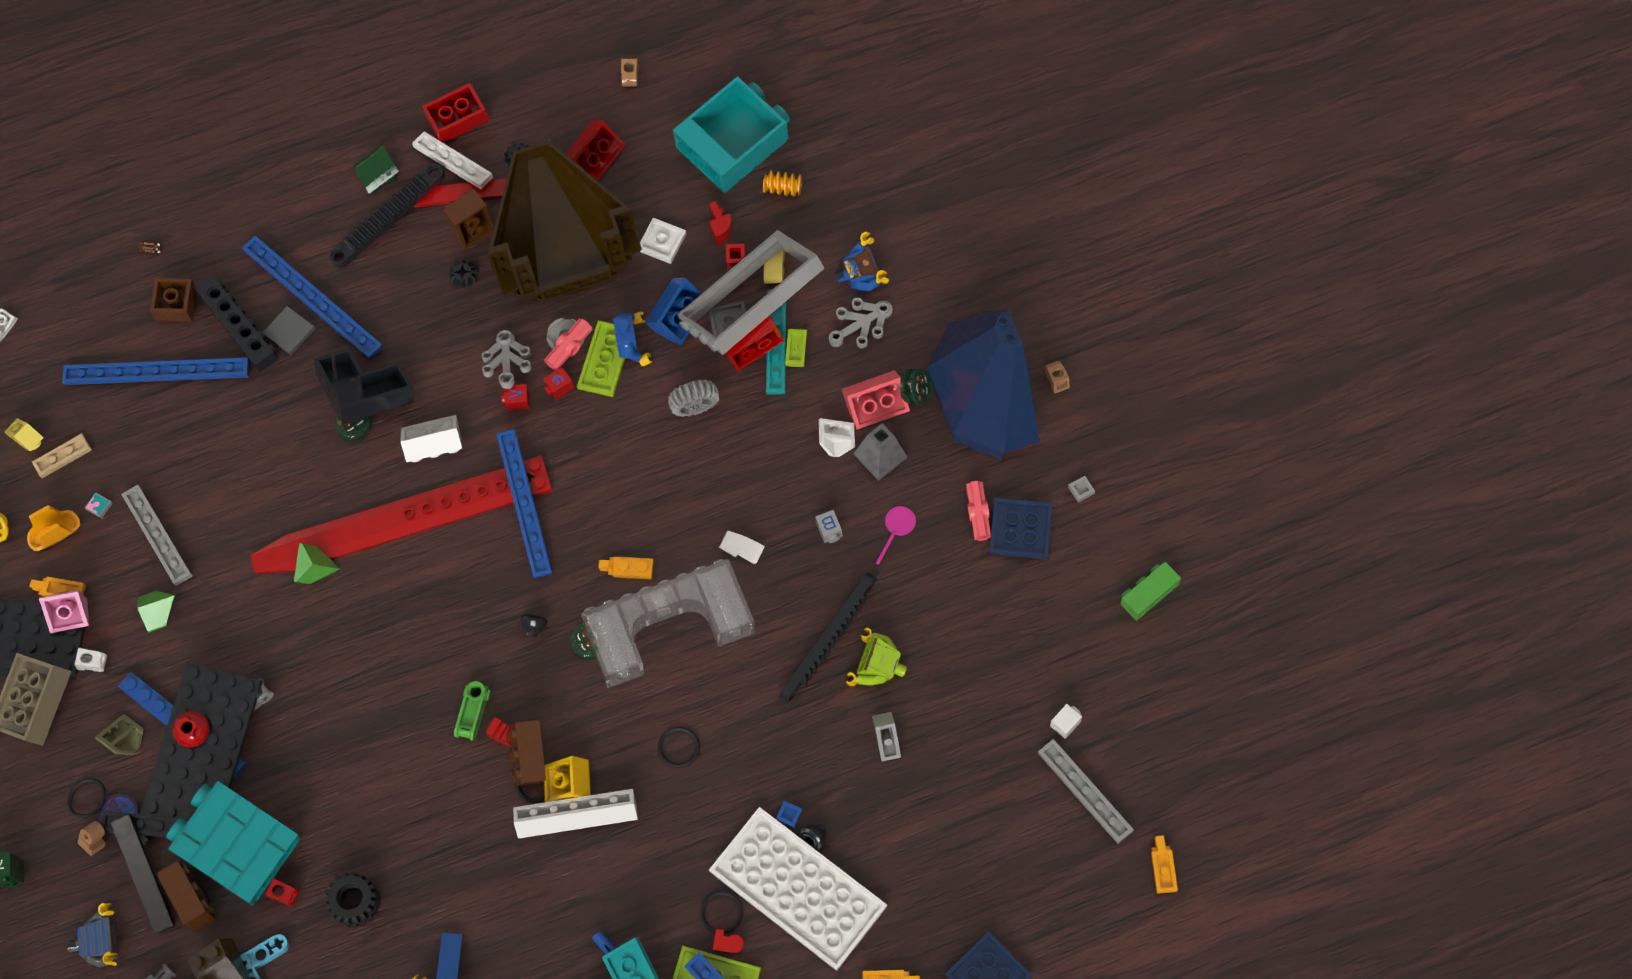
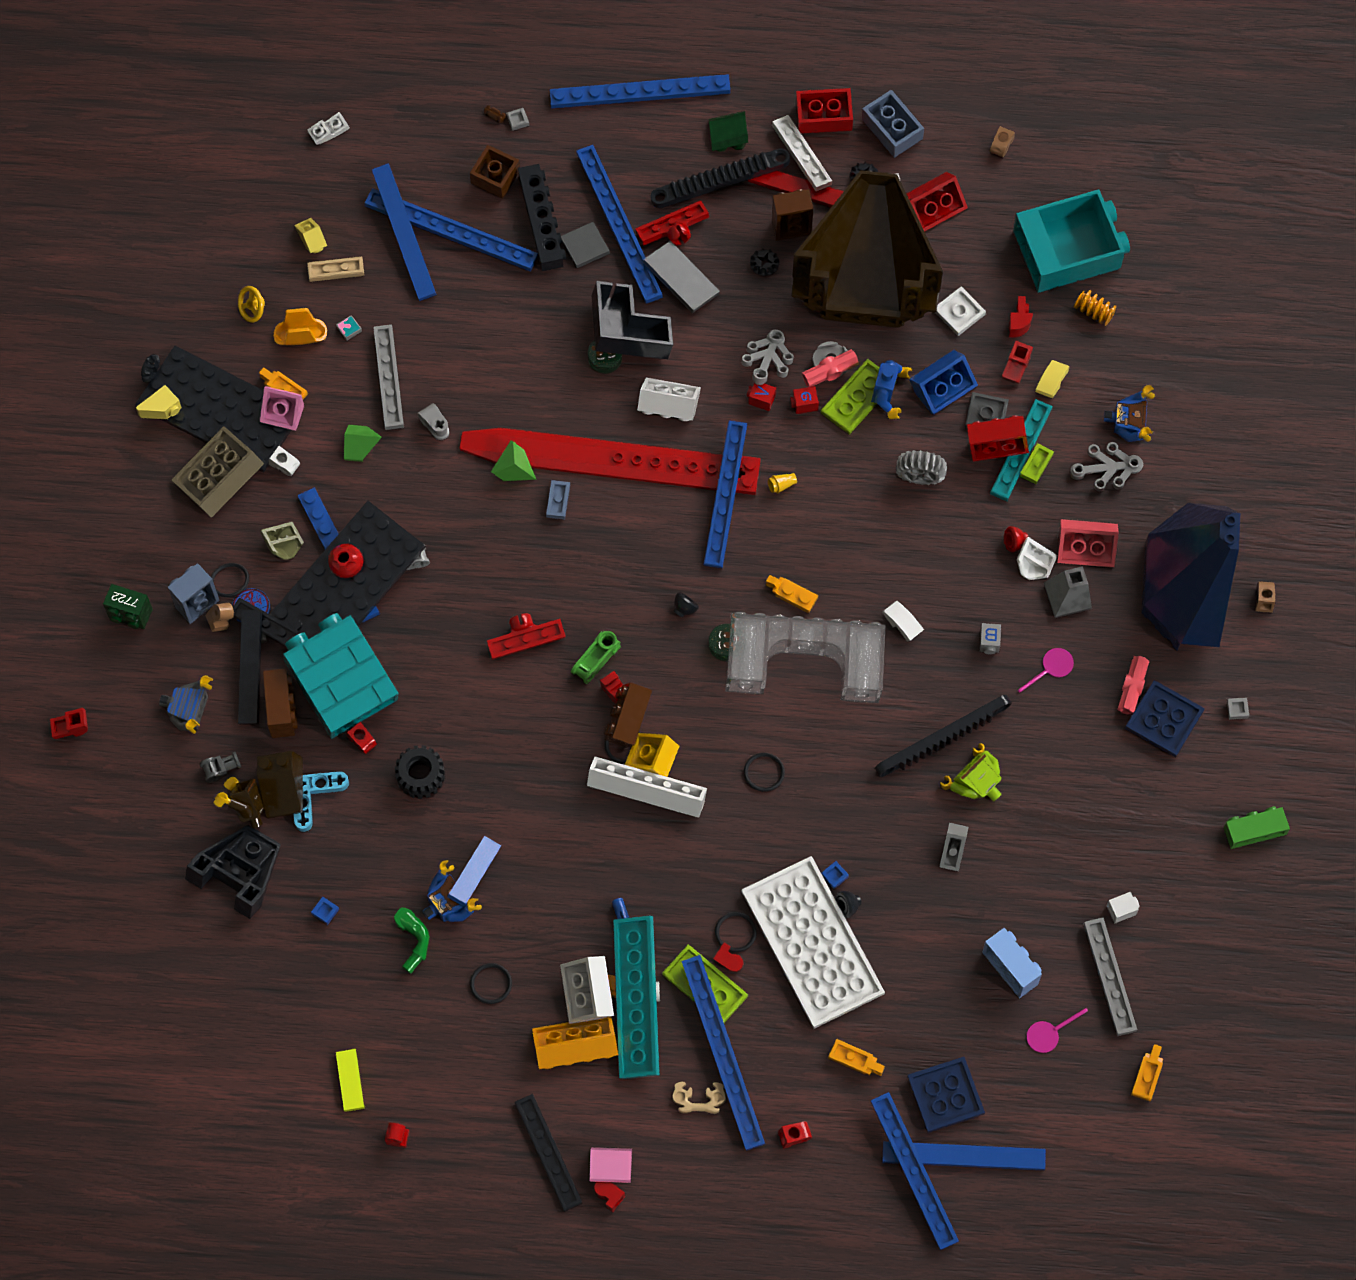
camera: 20 degrees right, 0 degrees up
light grey door [677,230,824,355] -> none
clear green head [900,369,932,404] -> none
none -> sand blue brick [168,563,220,624]
none -> blue tile [372,163,437,301]
none -> light grey piece [417,403,449,440]
none -> red plate [487,613,566,660]
none -> light grey tile [506,108,529,131]
none -> sand blue plate [546,480,570,520]
none -> blue plate [550,74,730,108]
none -> red plate [635,200,709,246]
none -> tile [643,241,720,314]
none -> yellow cone [768,473,797,494]
none -> sand blue brick [861,90,924,158]
none -> light blue brick [982,928,1042,998]
none -> red brick [1004,526,1028,553]
none -> dark pink piece [1027,1008,1088,1053]

